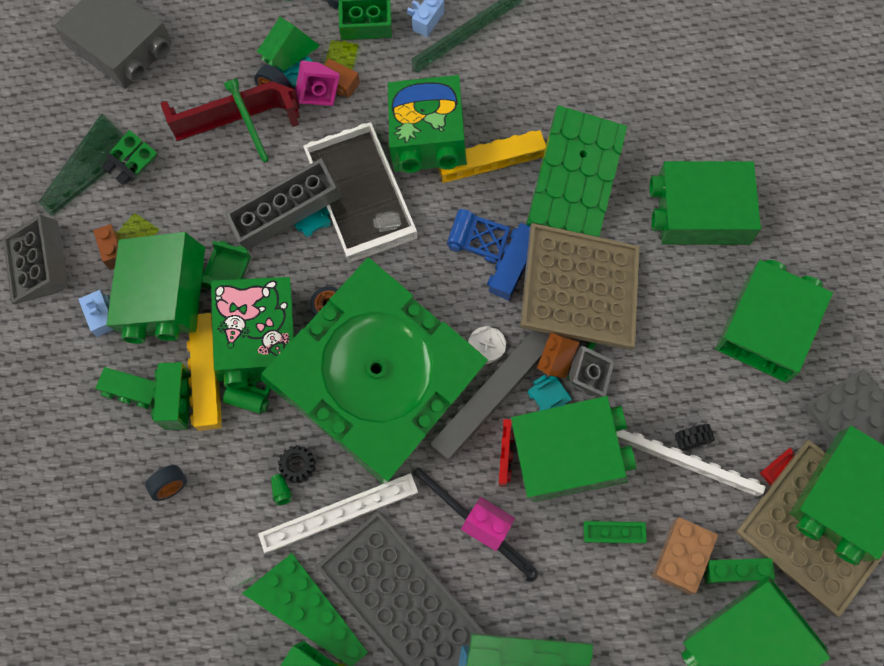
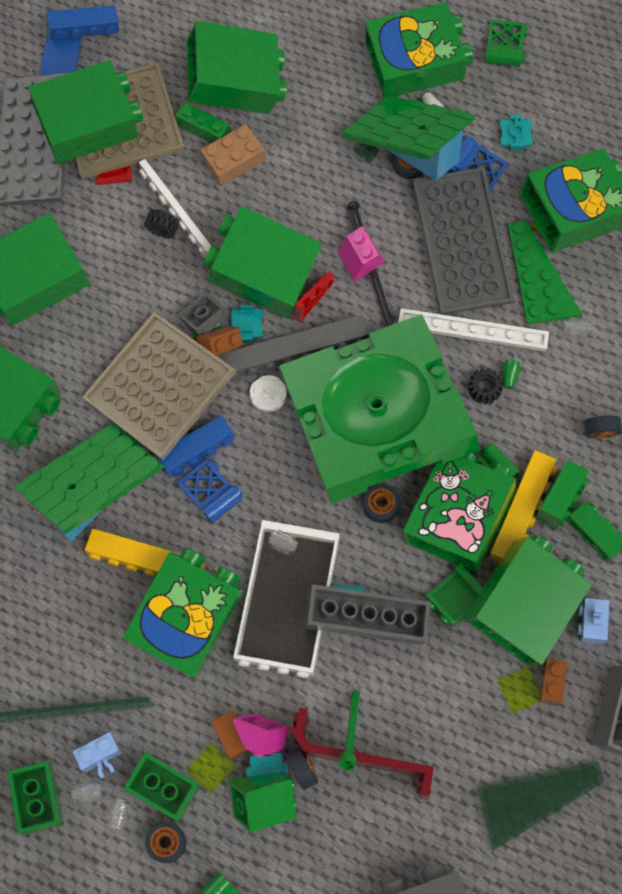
camera: 145 degrees left, 0 degrees up
green hips [102,130,158,186] -> none
green plate [583,521,647,544] -> none

